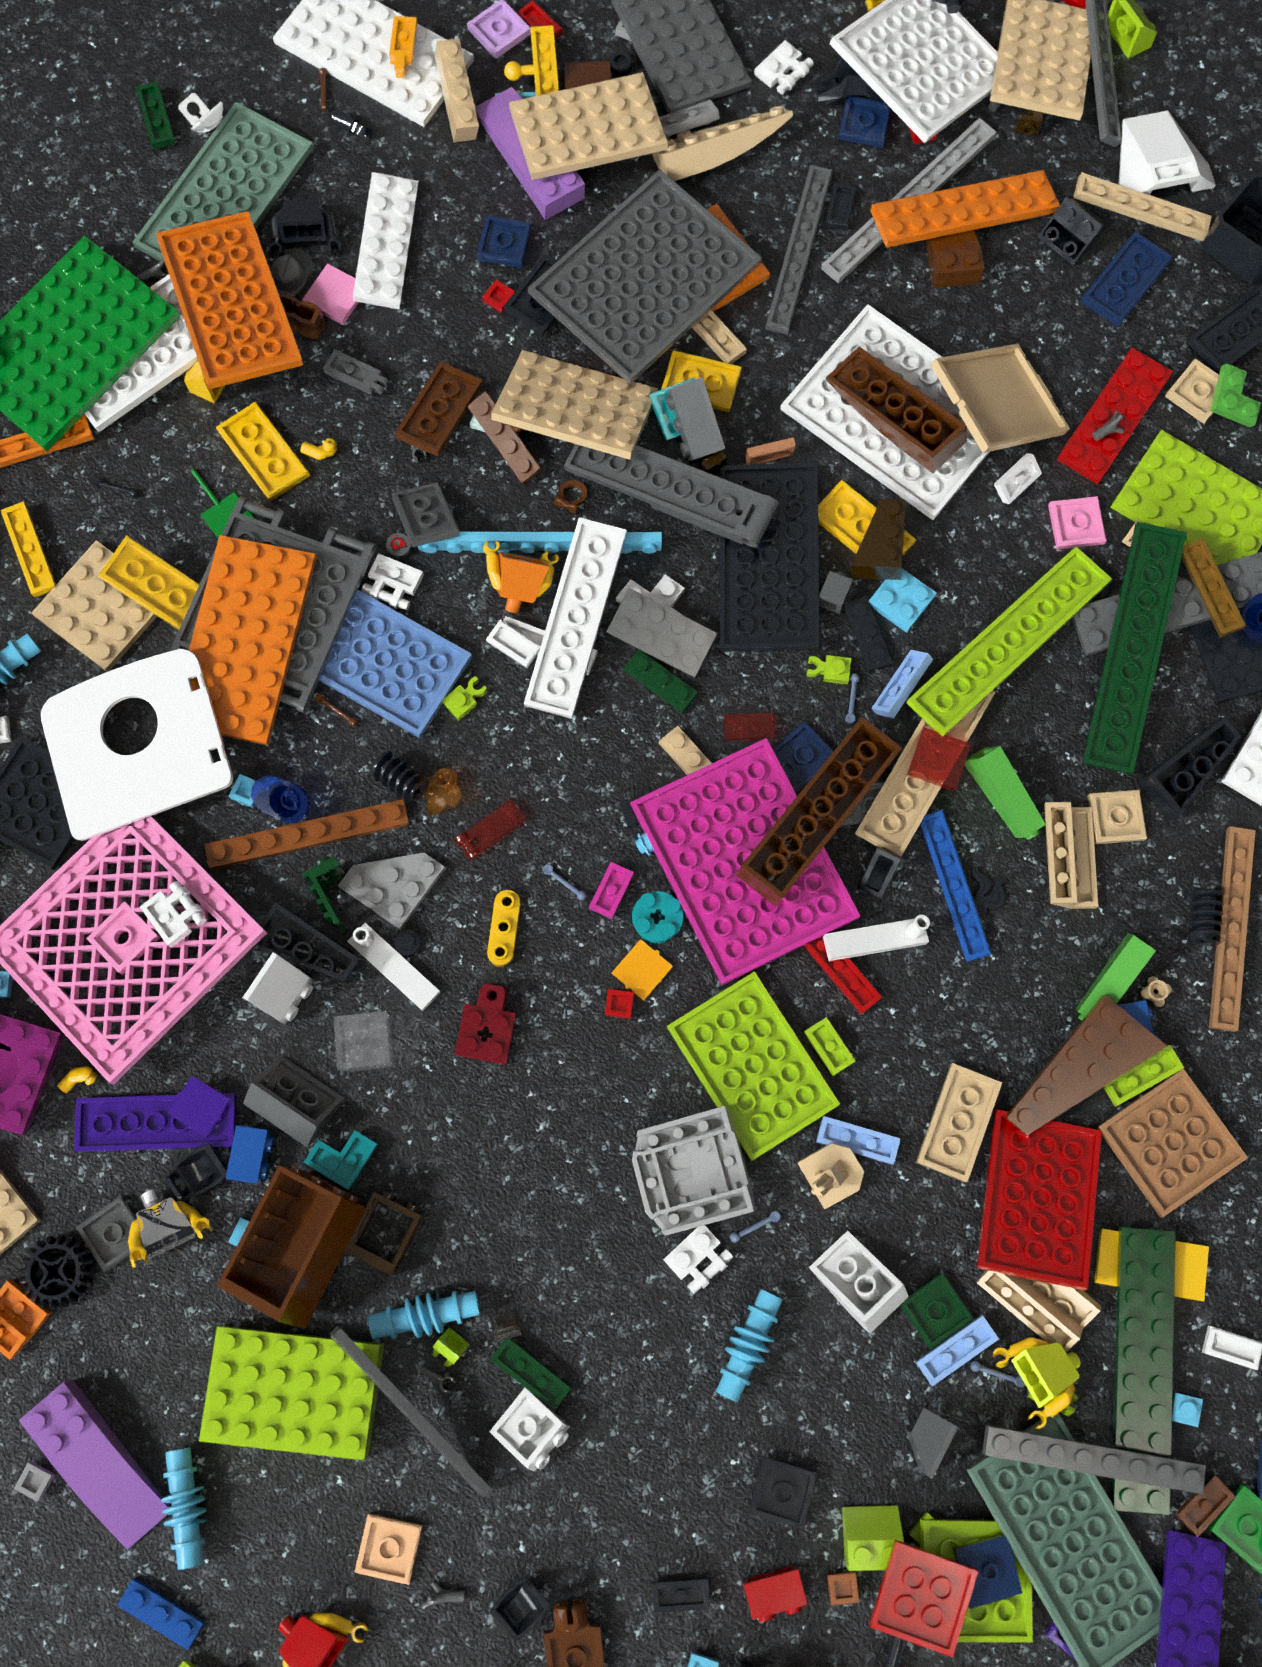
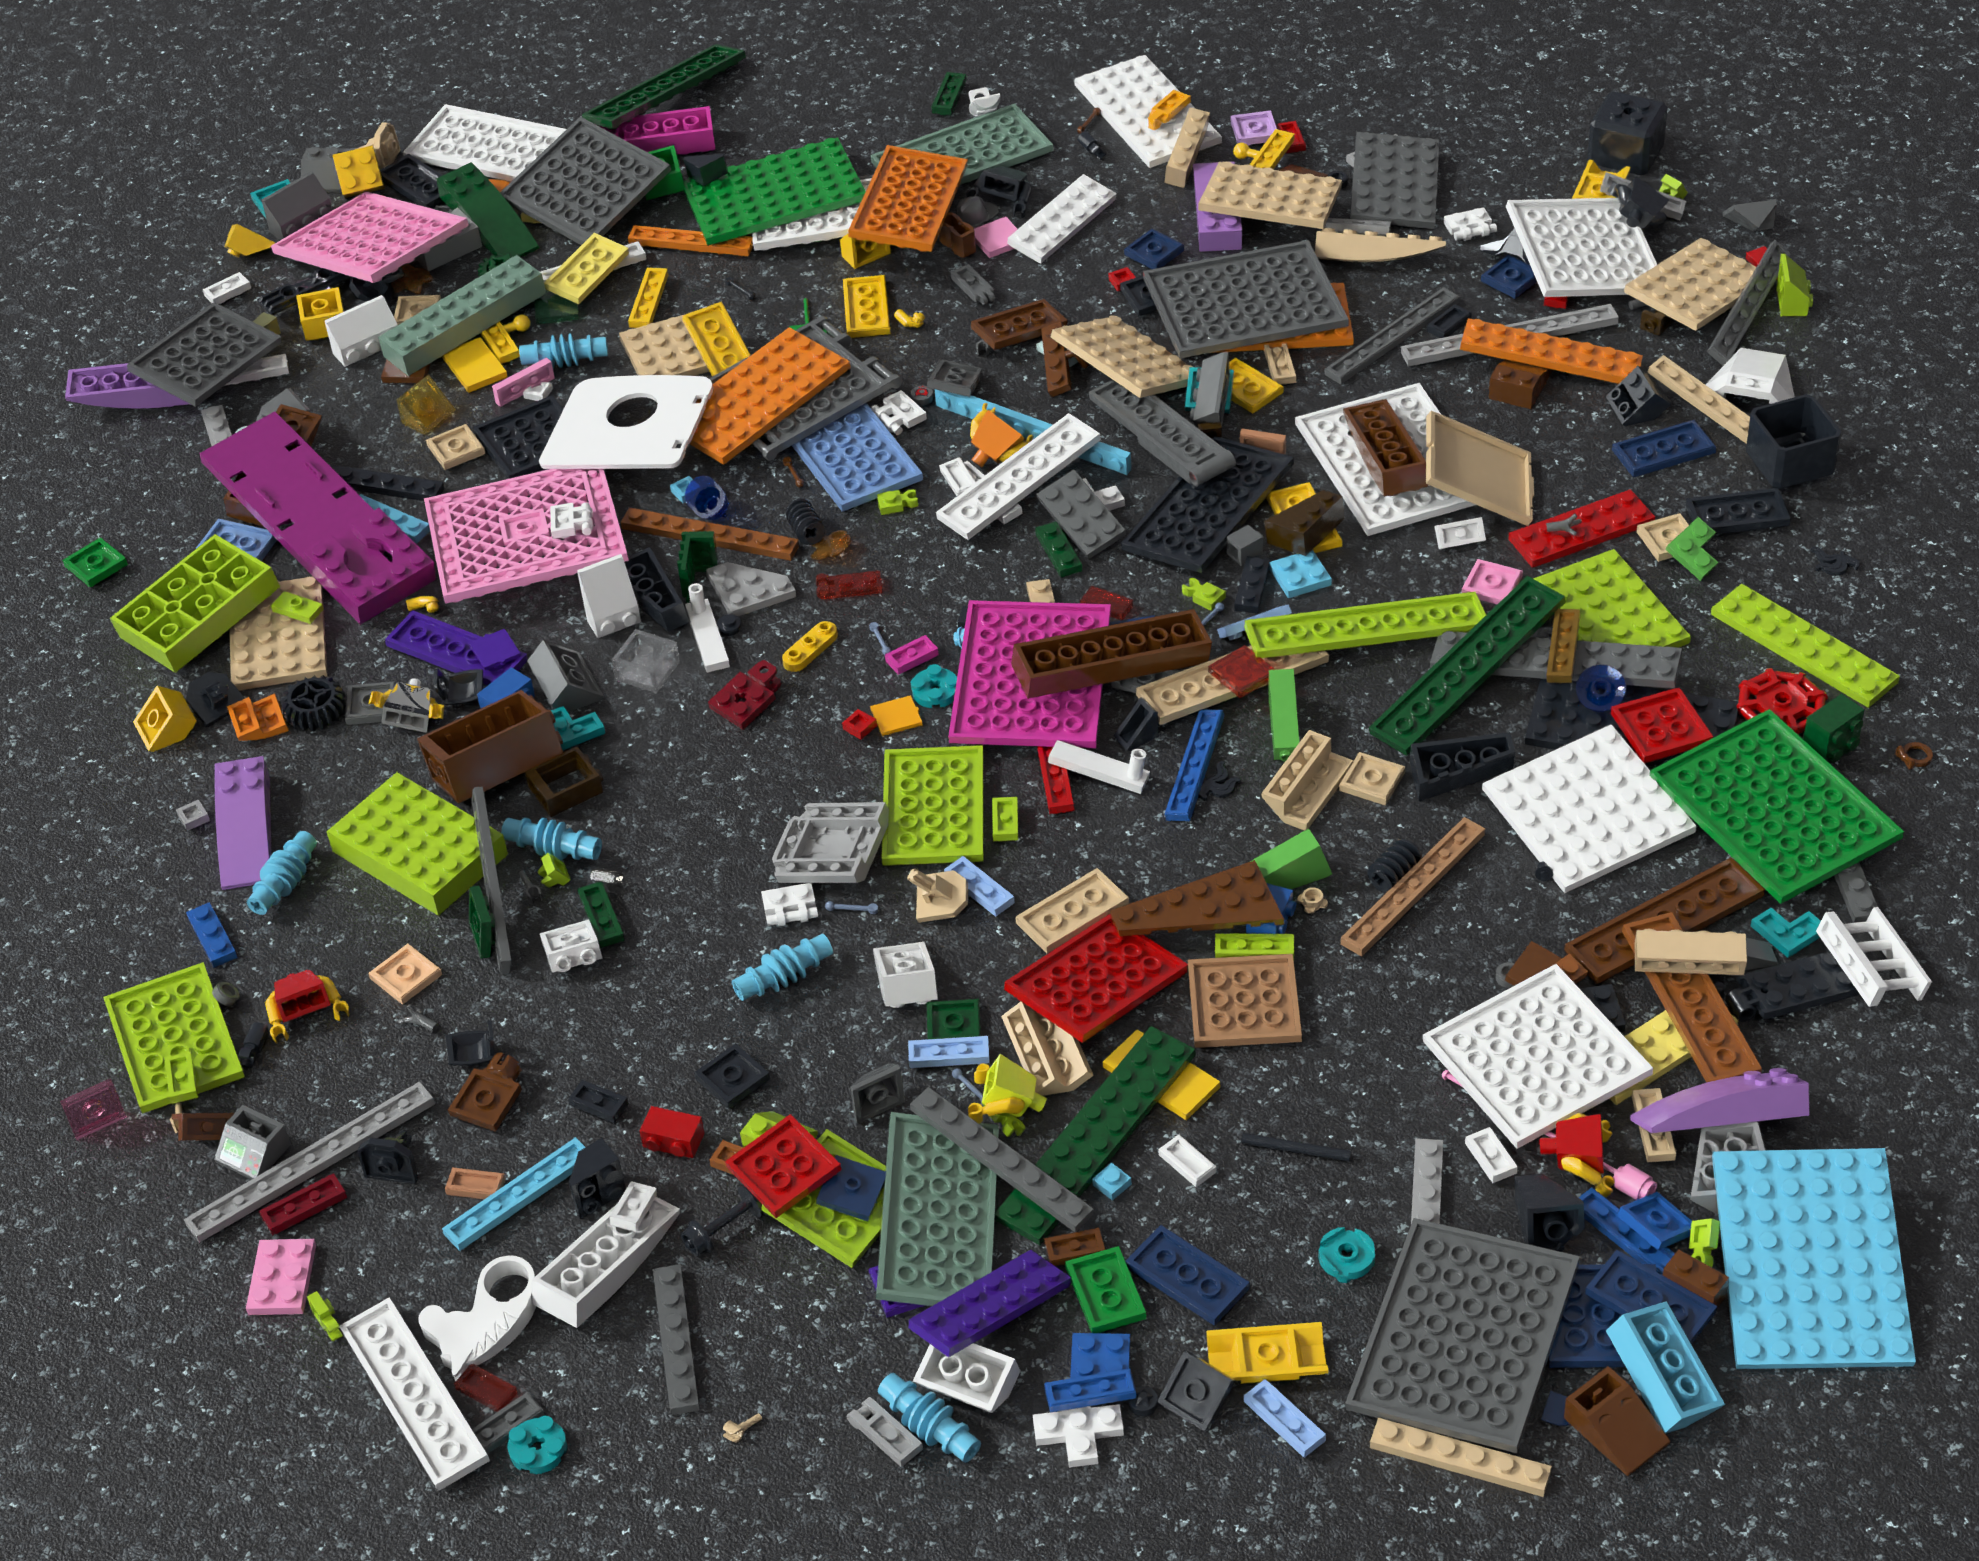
camera: 35 degrees right, 30 degrees down
reddish brown piece [554,480,587,515] -> none
none -> dark green plate [469,886,495,959]

